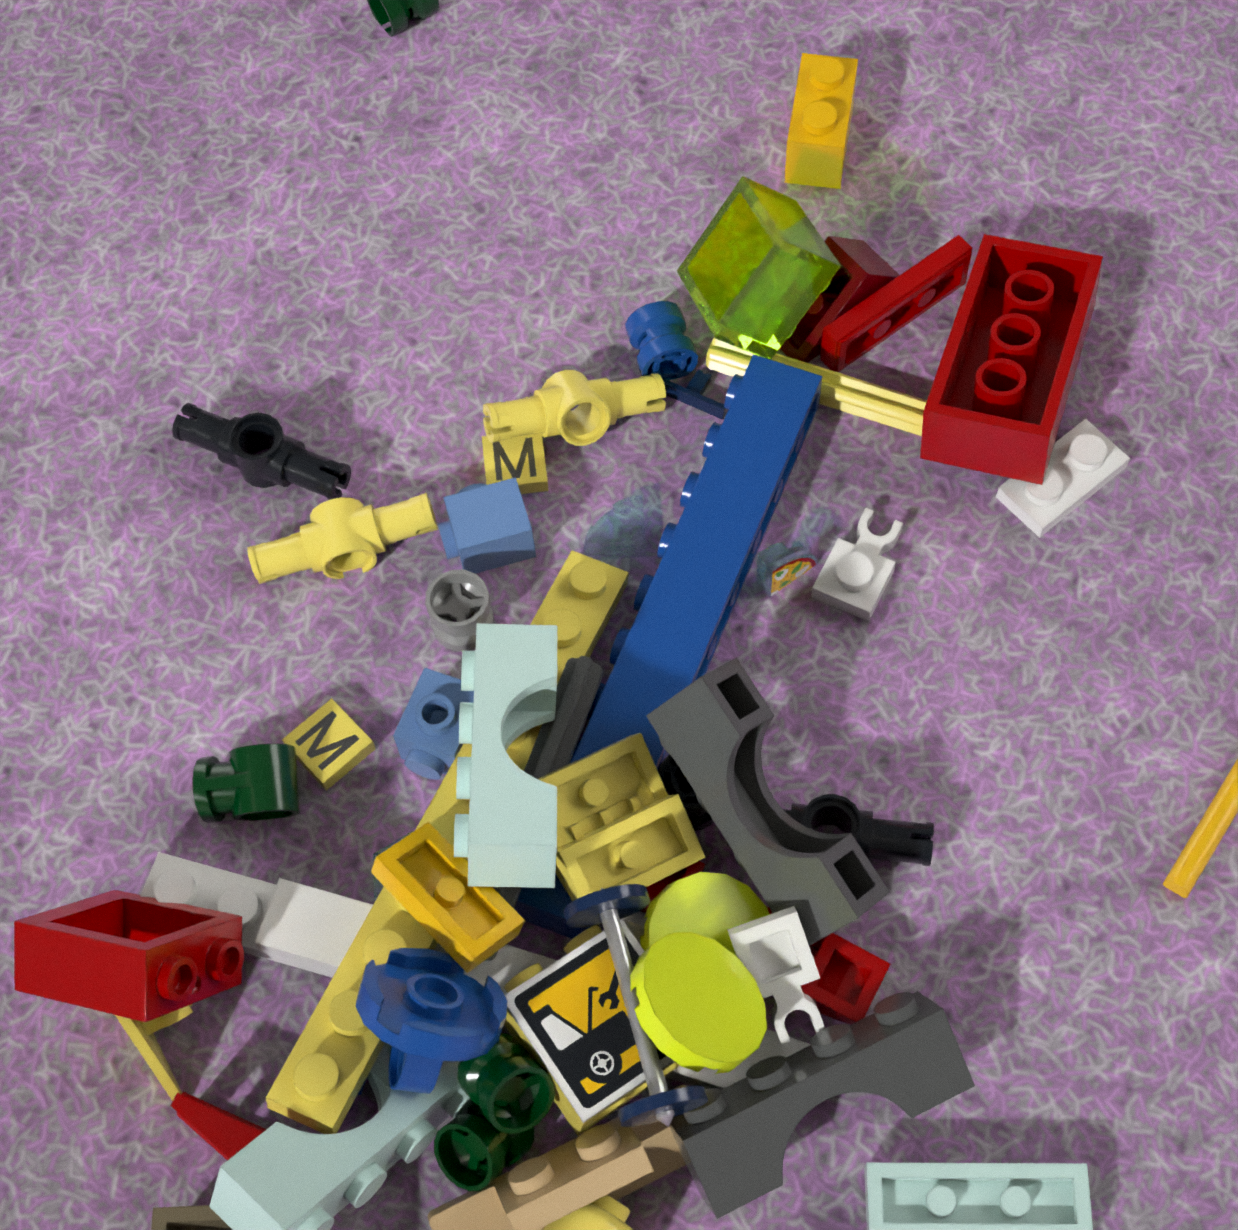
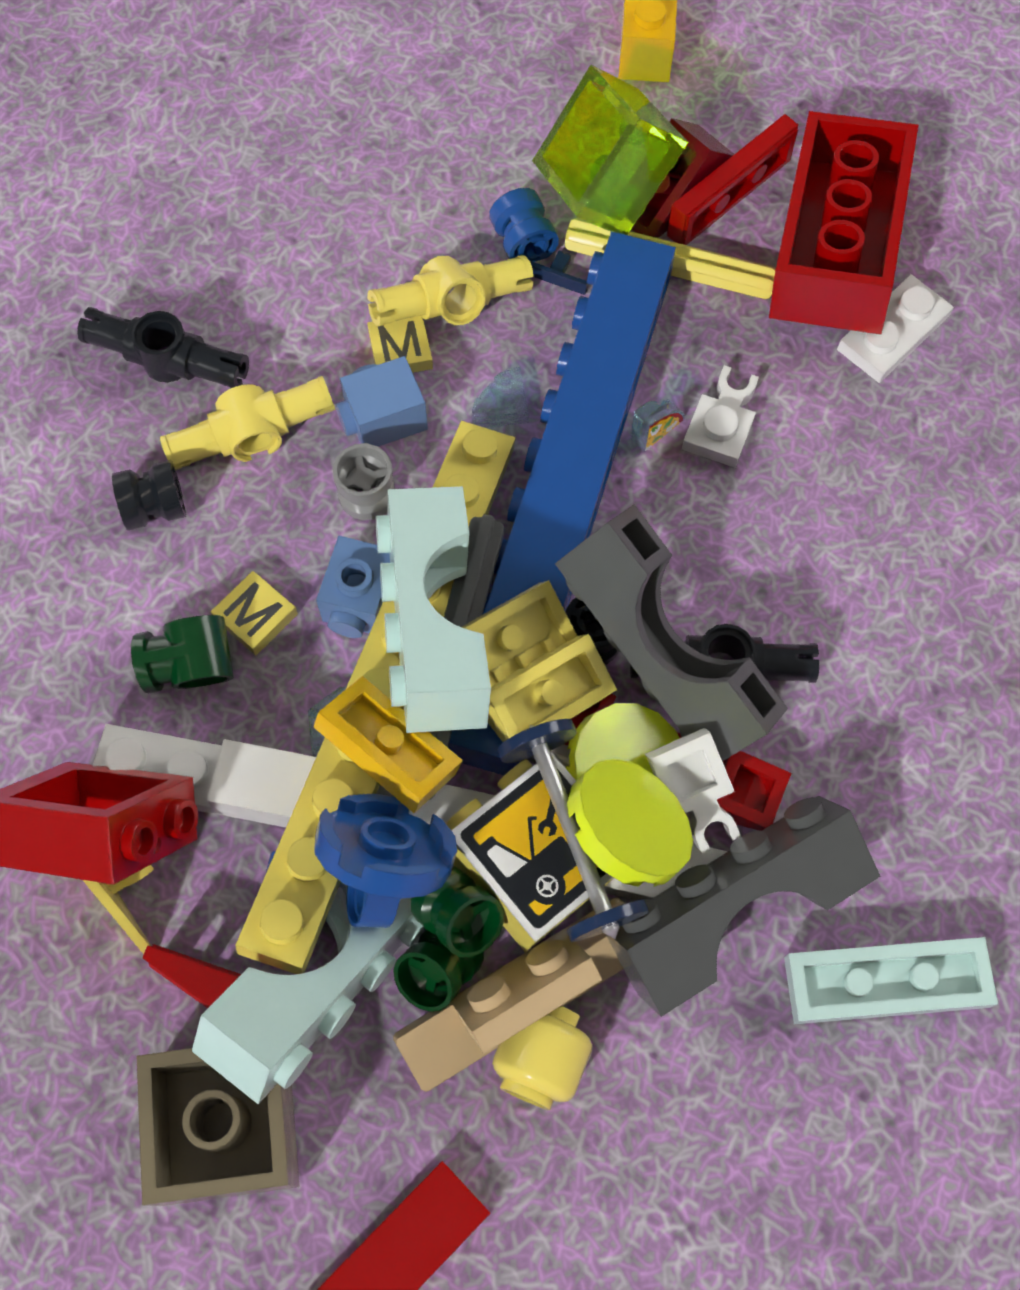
camera: 10 degrees left, 5 degrees up
none -> black wheel [112,460,186,531]

